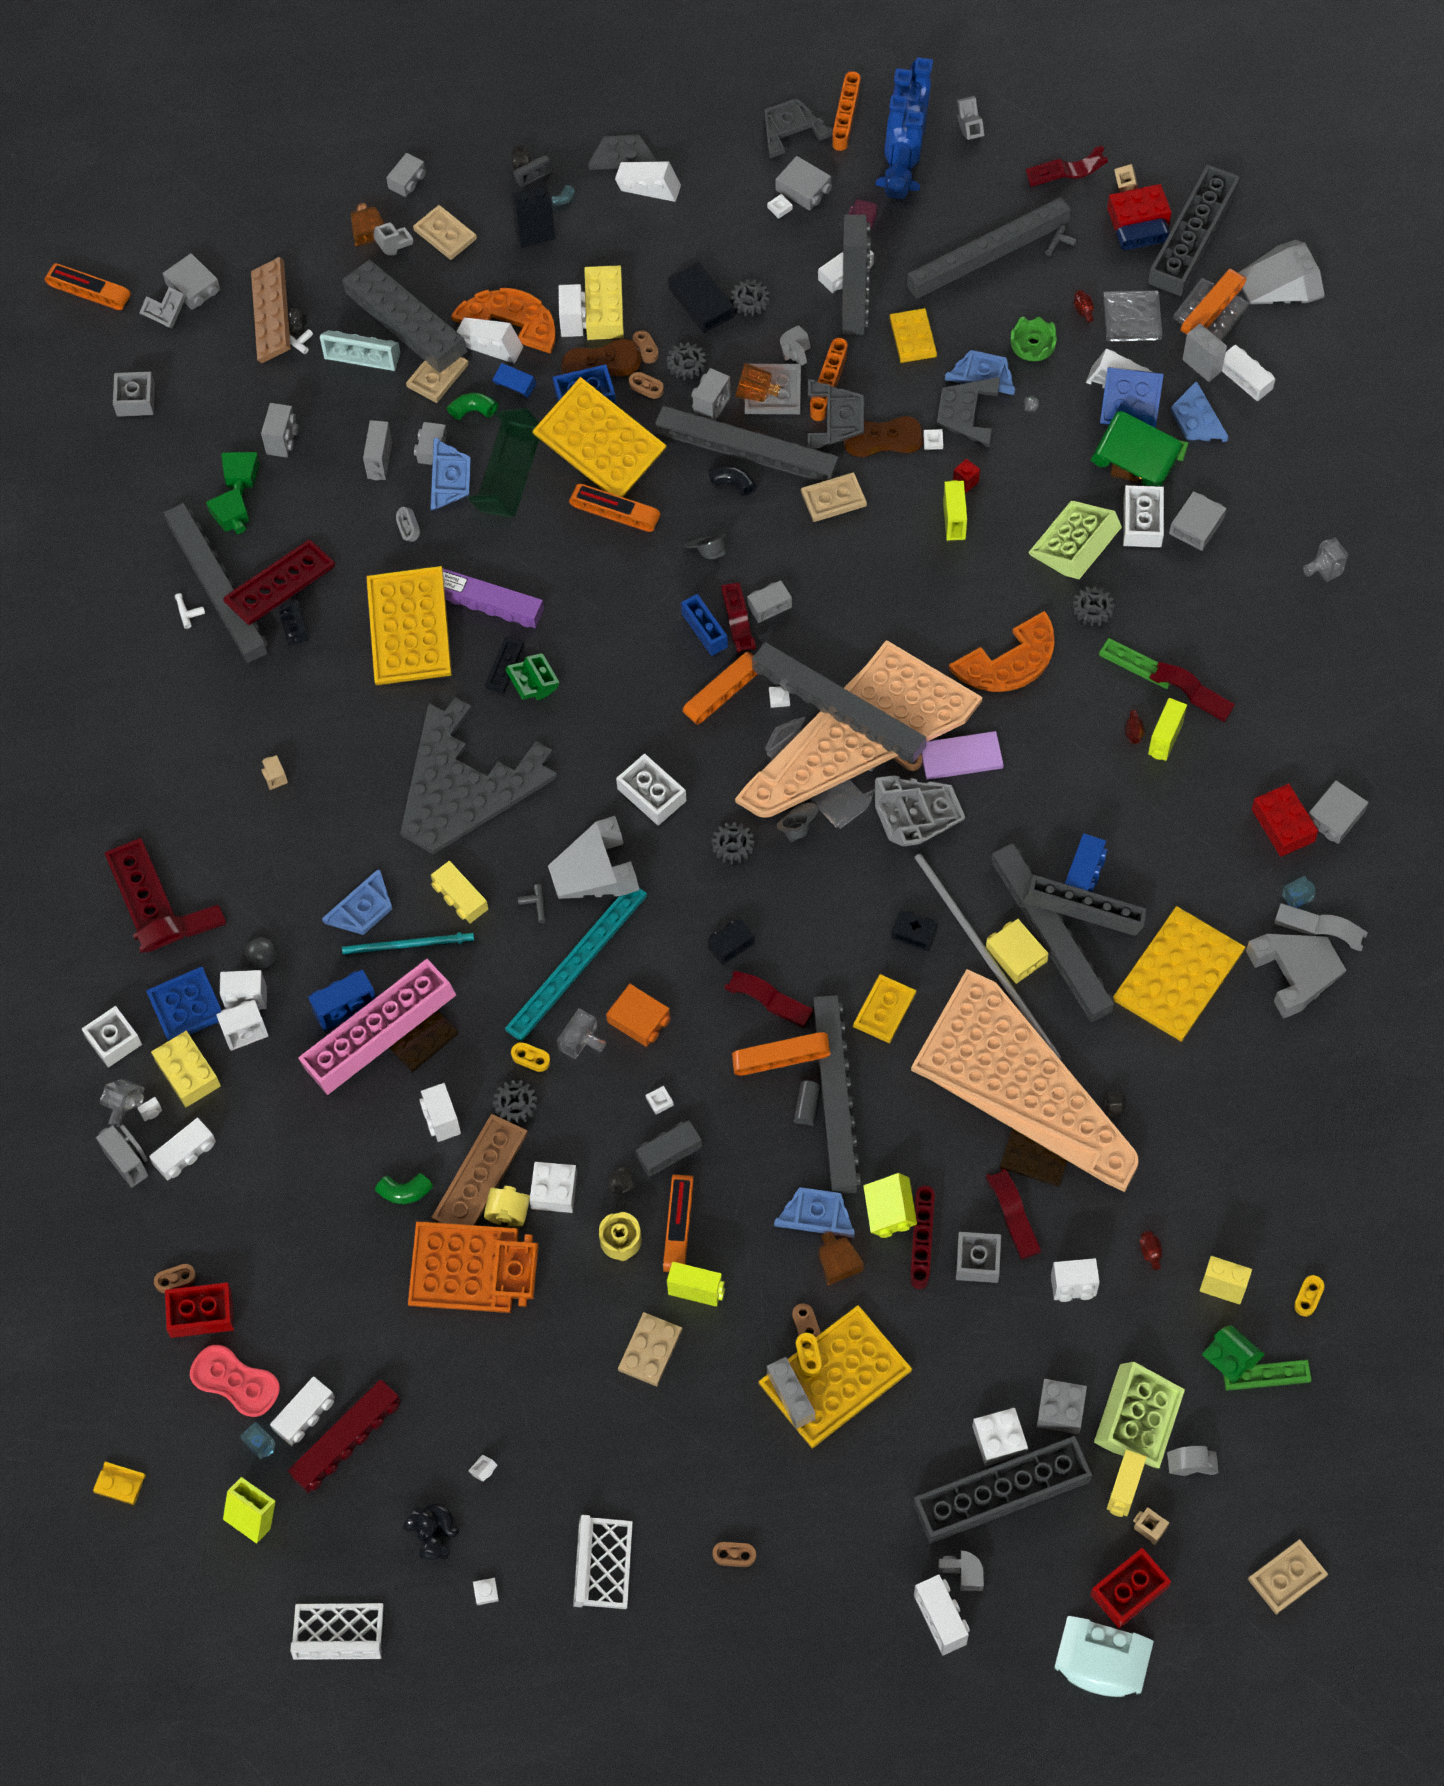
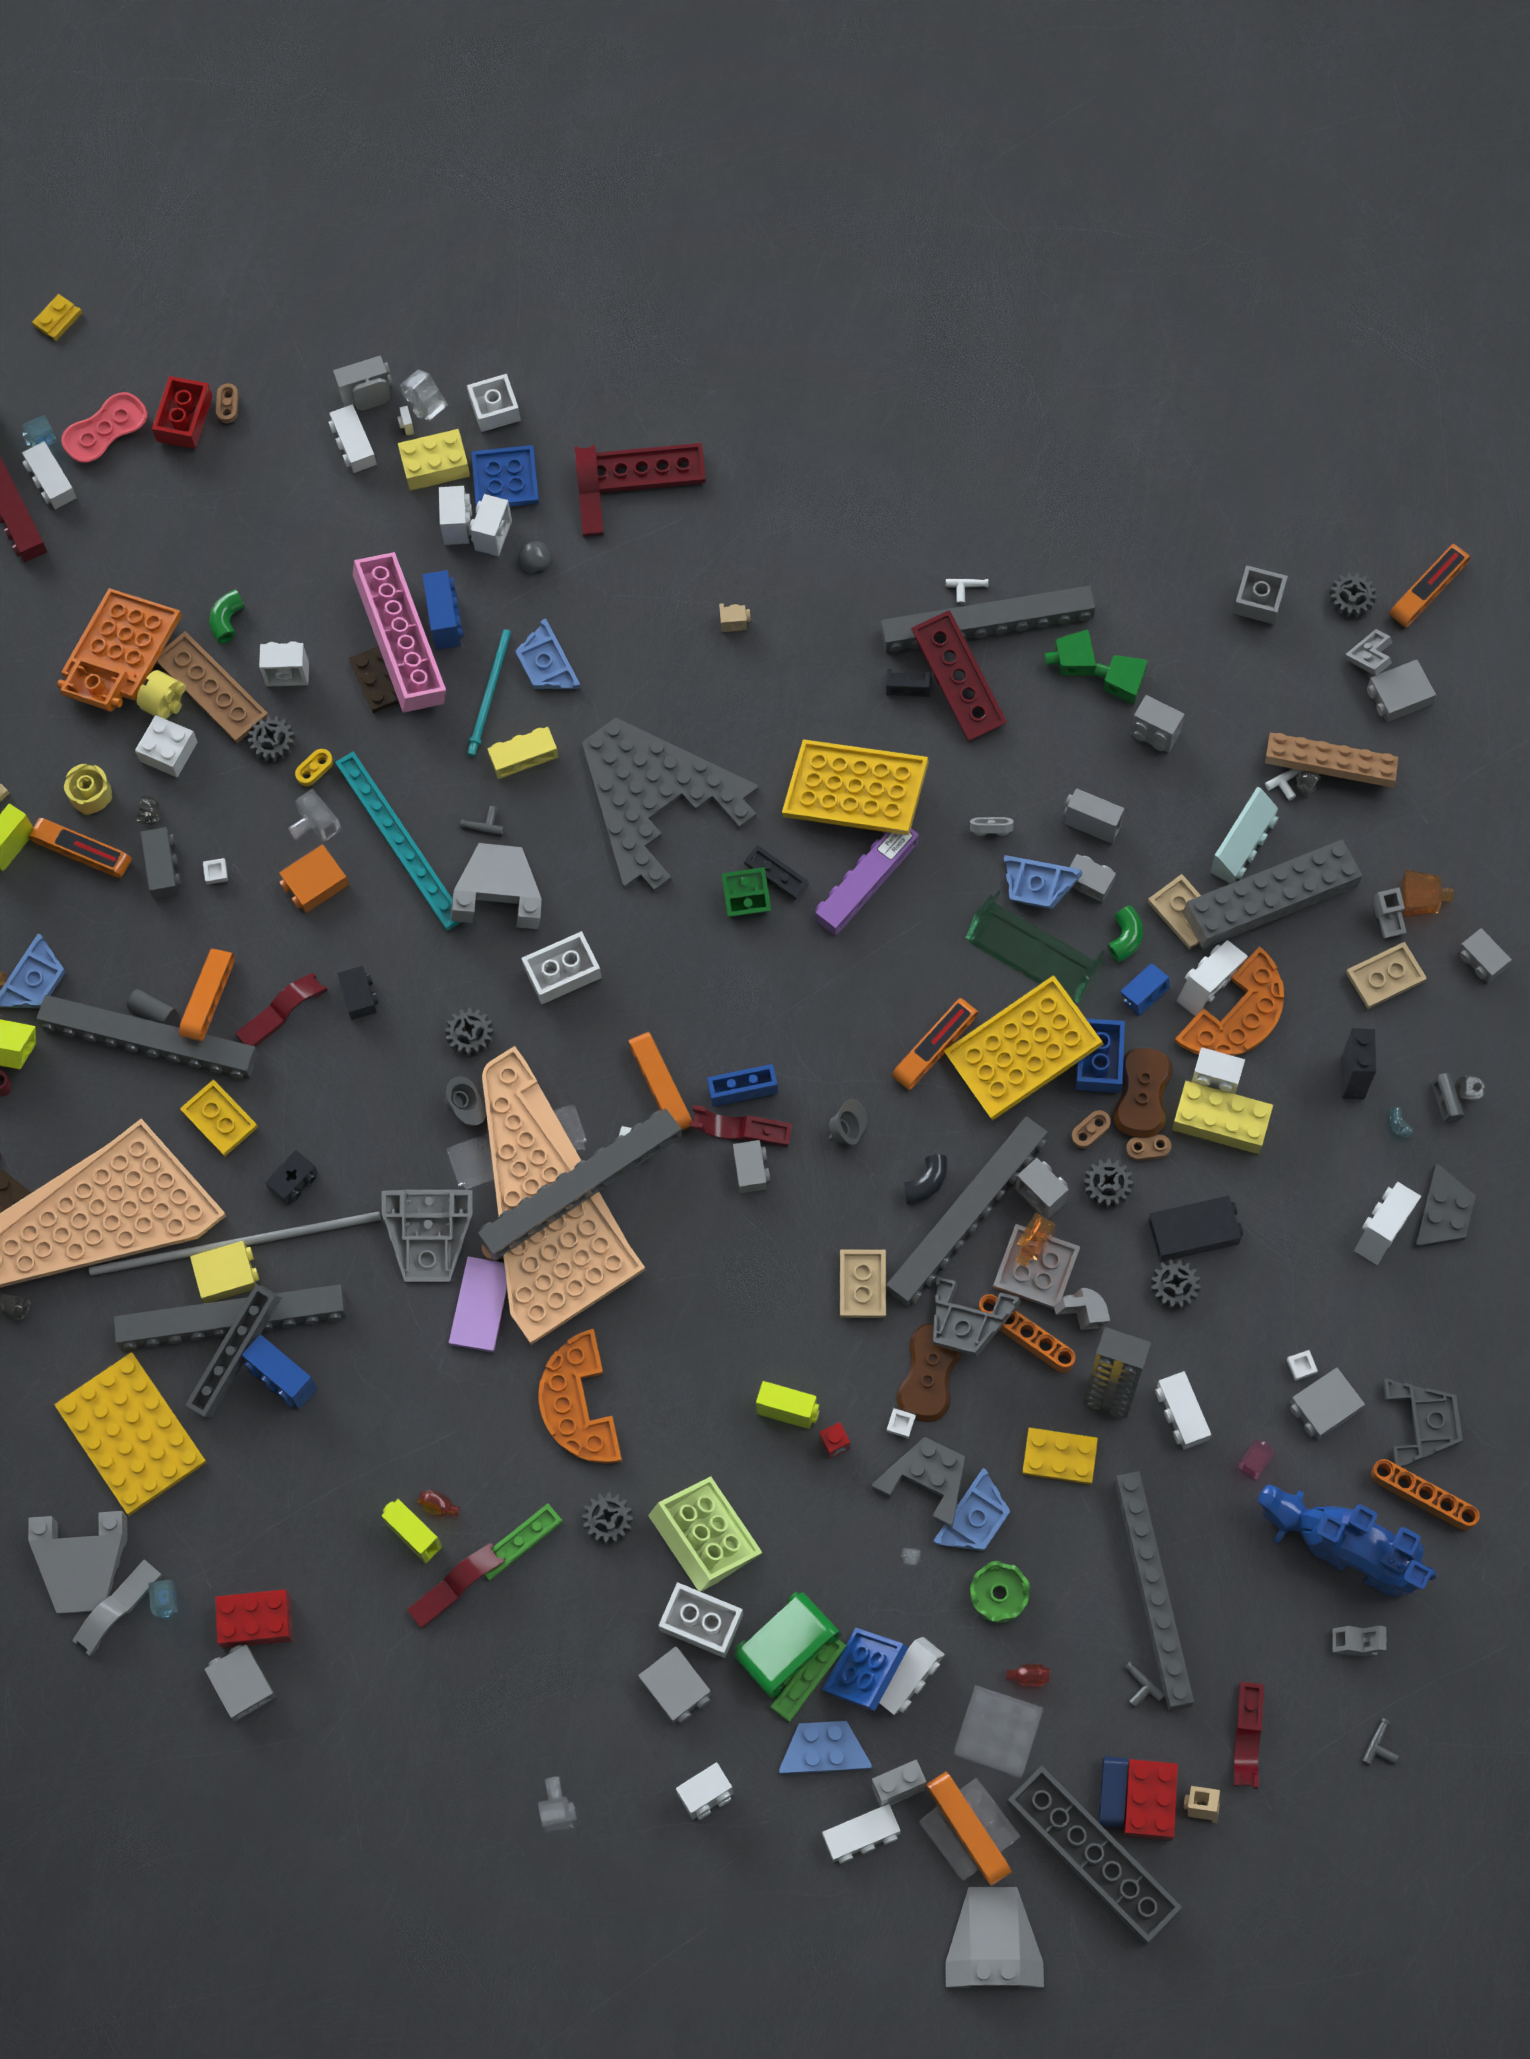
camera: 110 degrees right, 5 degrees up
none -> white brick [676,1762,733,1820]
none -> dark grey gear [1329,572,1377,618]
none -> dark grey piece [1362,1718,1399,1765]

